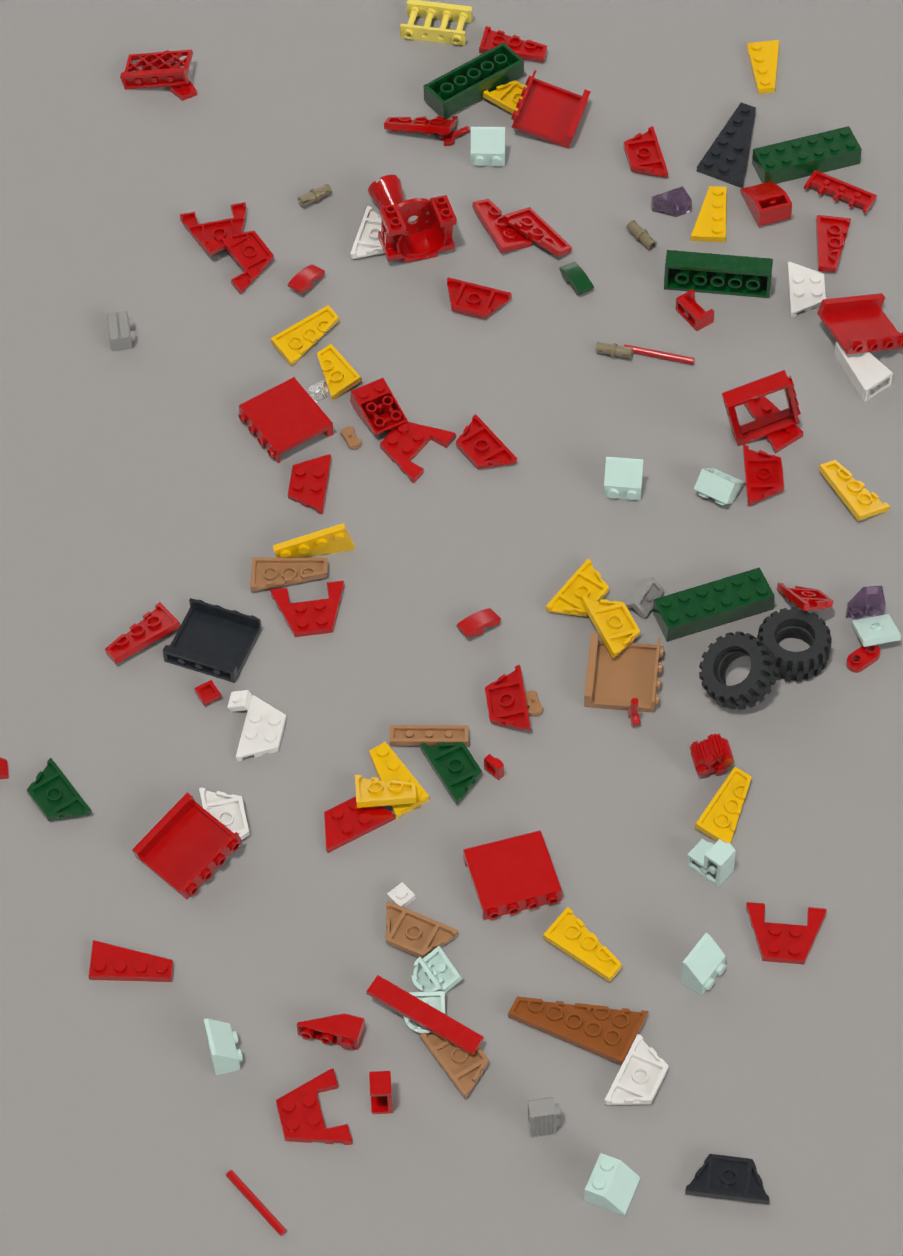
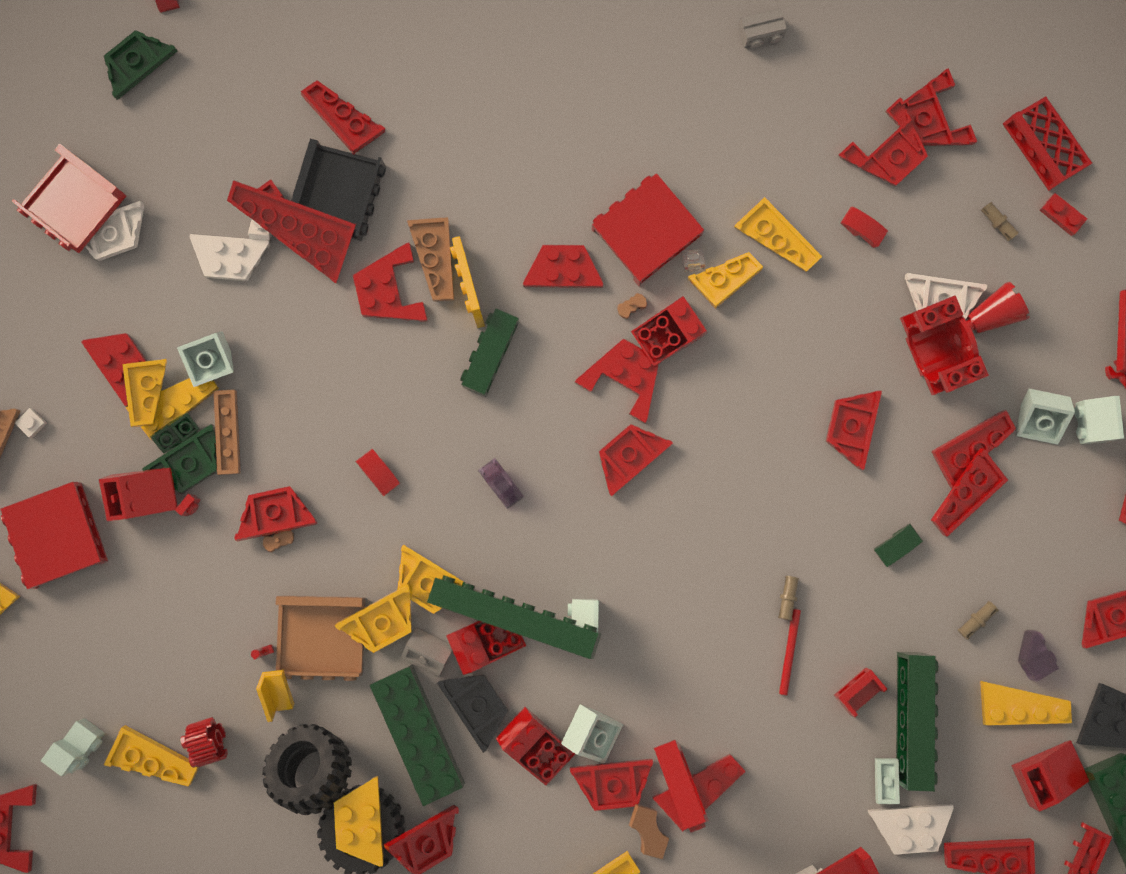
camera: 85 degrees right, 30 degrees up
none -> red slope [99,467,178,521]
none -> dark green slope [149,412,200,454]
none -> light aqua slope [177,331,234,387]
none -> red wing [227,180,356,284]
none -> yellow panel [256,670,295,722]
none -> yellow wing [334,776,384,866]
none -> dark green brick [427,575,602,659]
none -> black wing [437,674,508,753]
none -> red slope [446,620,526,675]
none -> dark green brick [460,308,519,397]
none -> slope [478,458,524,509]
none -> red slope [496,707,575,786]
none -> medium nougat tile [629,804,669,859]
none -> light aqua plate [875,758,900,804]
none -> red fence [1003,96,1092,191]
none -> light aqua slope [1016,389,1075,445]
none -> red plate [1039,193,1087,236]

